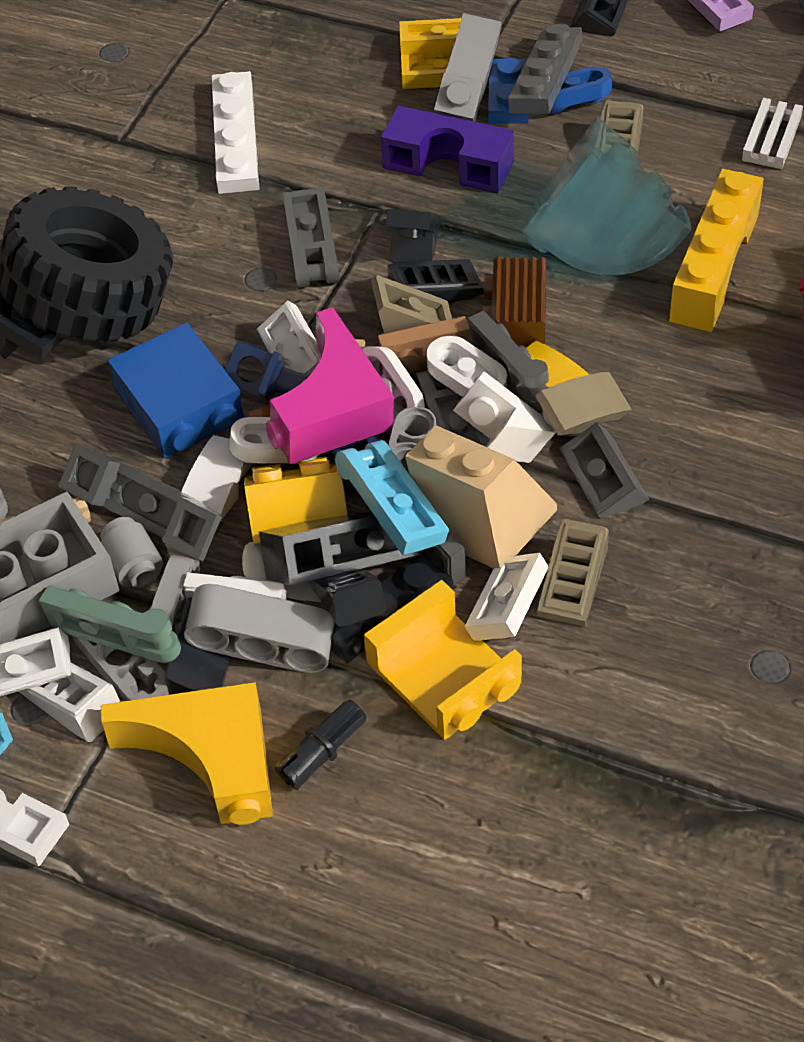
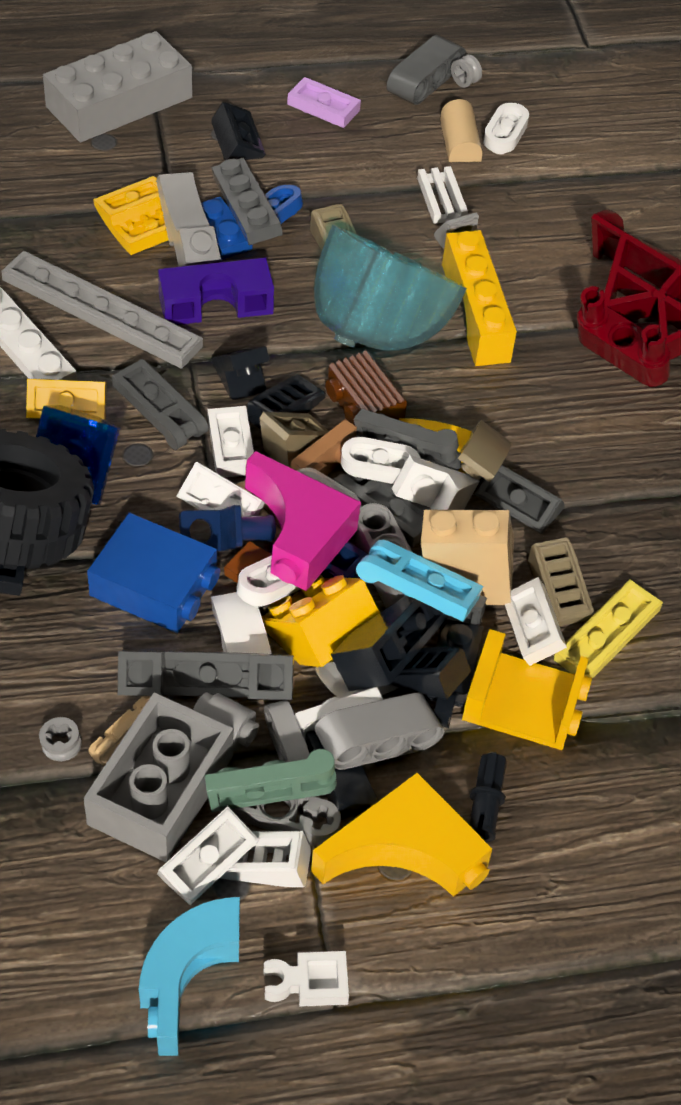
camera: 40 degrees left, 0 degrees up
none -> light grey tile [1,250,203,369]
none -> yellow plate [26,379,107,421]
none -> clear blue slope [36,405,120,505]
none -> white plate [207,406,254,477]
none -> light grey slope [434,212,479,250]
none -> light yellow tile [554,579,663,679]

